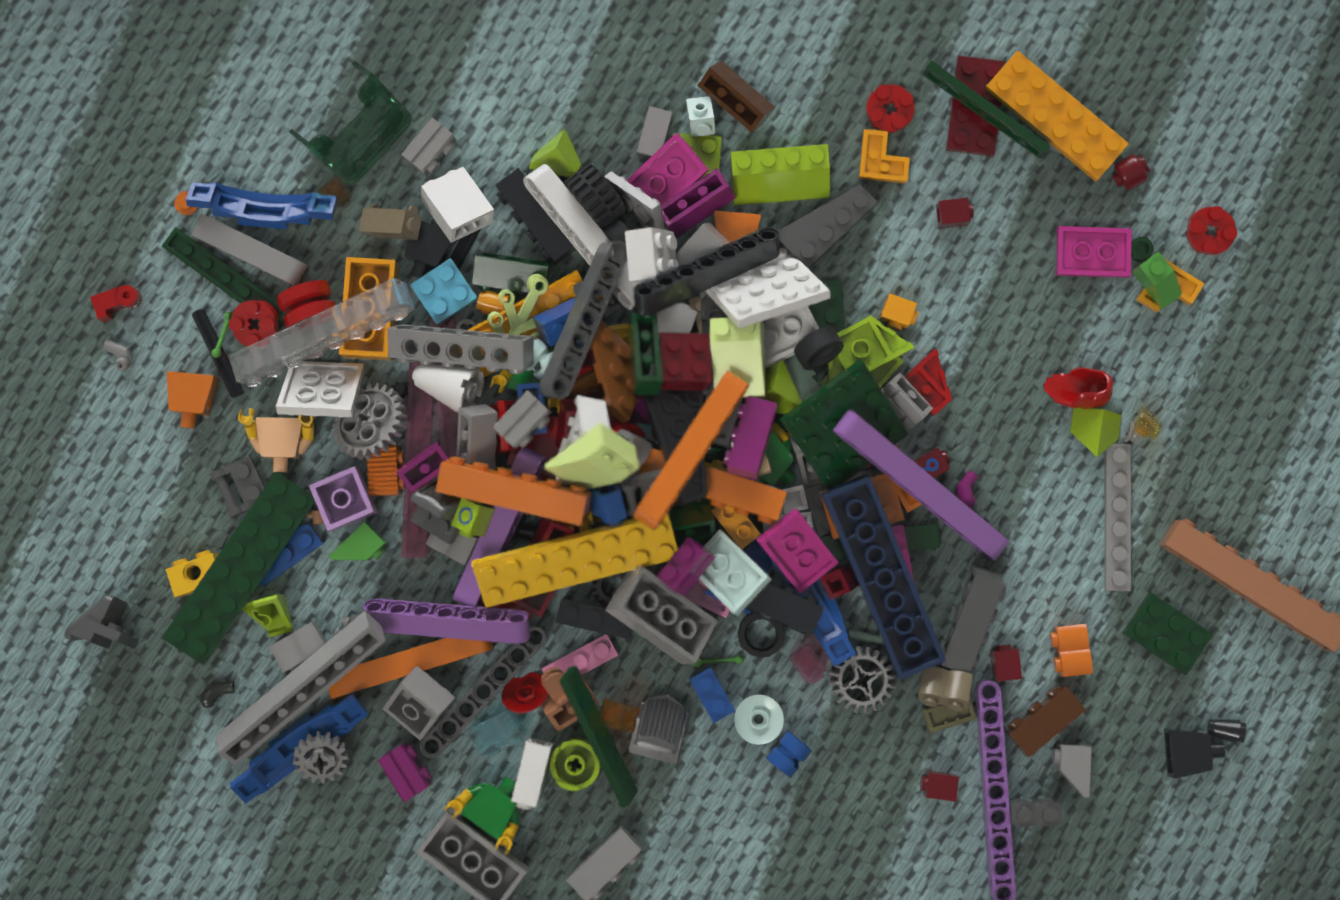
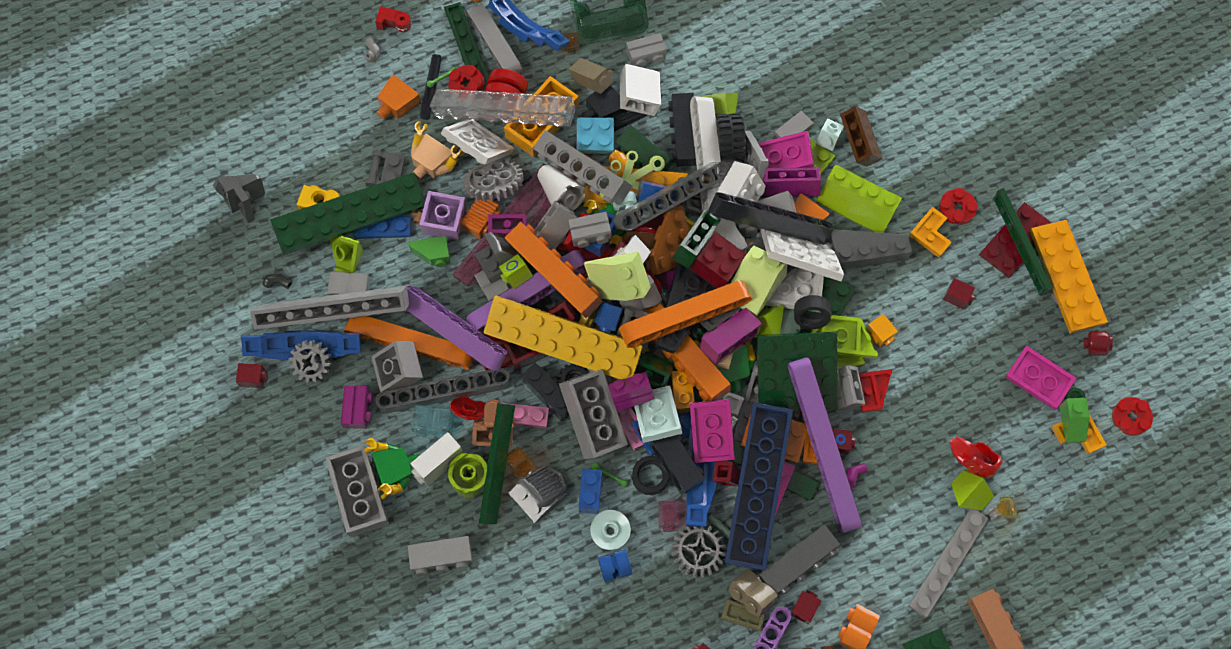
camera: 30 degrees right, 15 degrees down
none -> dark red brick [236,363,268,388]

